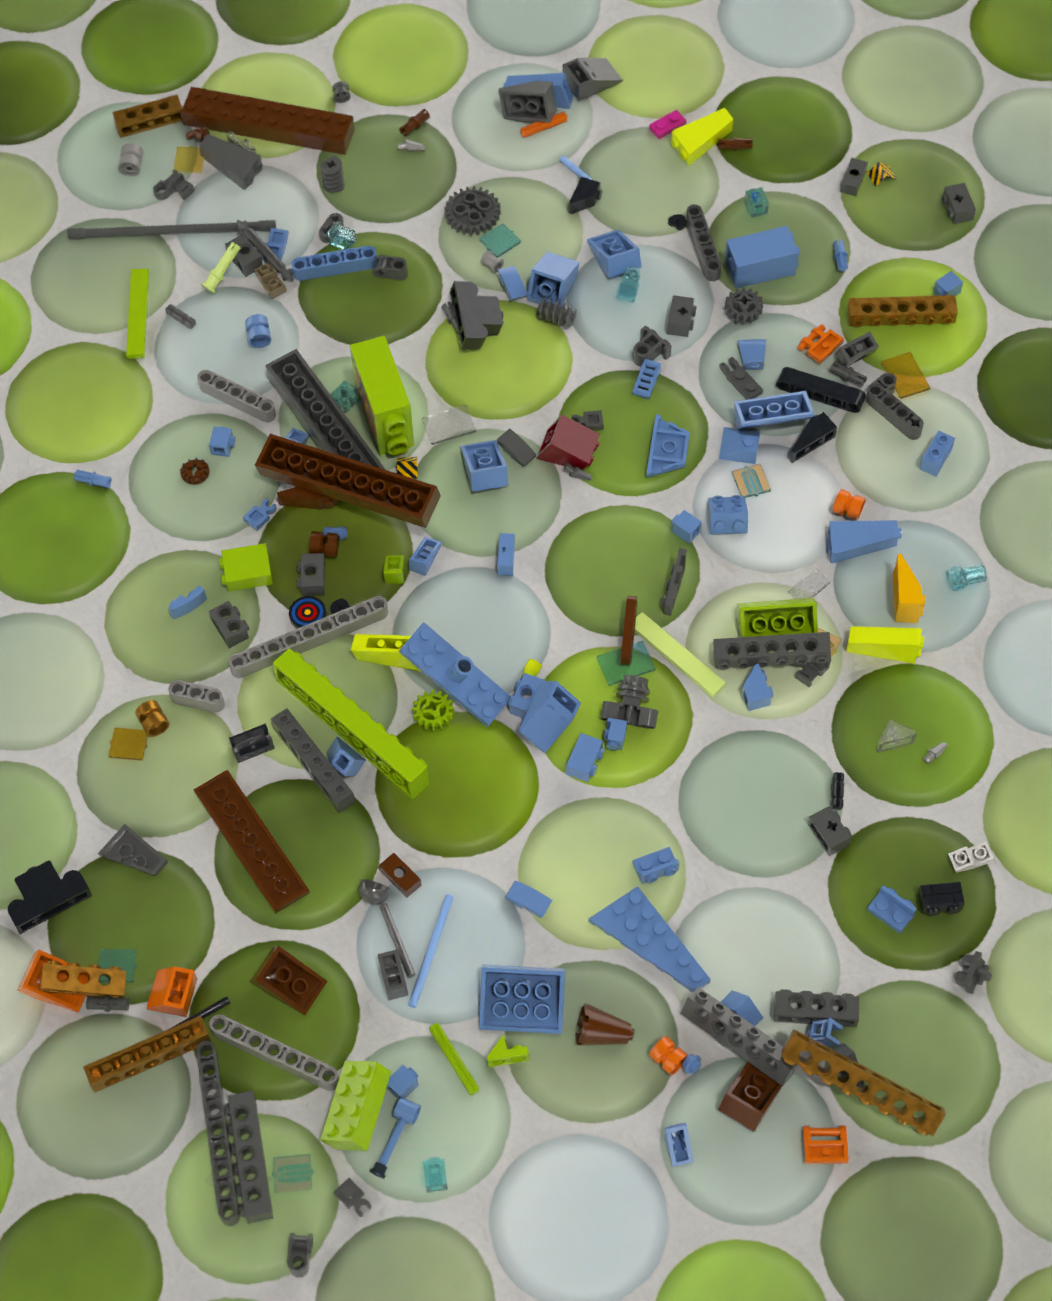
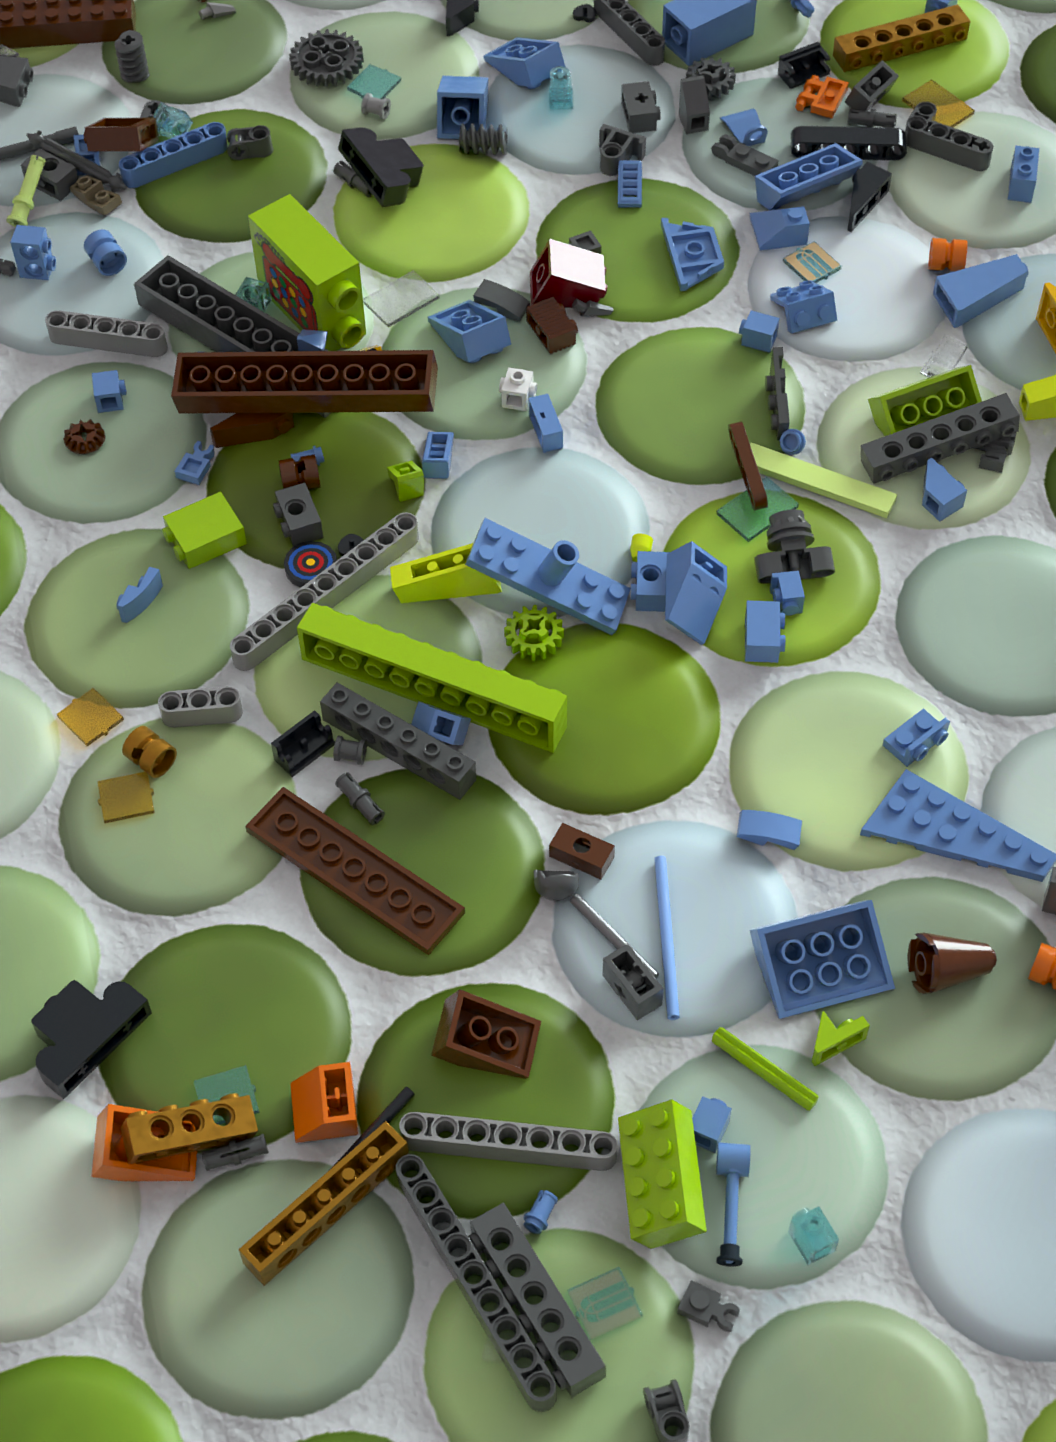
camera: 20 degrees left, 5 degrees down
dark grey wing [98,824,169,877] -> none
dark grey brick [209,601,249,648] -> none
medium blue slope [497,266,528,301] -> none
none -> medium blue brick [10,225,56,280]
none -> clear yellow piece [57,688,124,747]
none -> reddish brown window [84,118,159,151]
none -> medium blue slope [297,329,328,351]
none -> dark grey bush [333,735,367,765]
none -> dark grey pin [335,772,385,825]
none -> white brick [499,367,537,411]
none -> medium blue pin [524,1190,558,1234]
none -> reddish brown brick [526,297,578,354]
none -> dark grey slope [679,75,710,134]
none -> black hinge [778,41,830,89]
none -> medium blue plate [780,429,806,455]

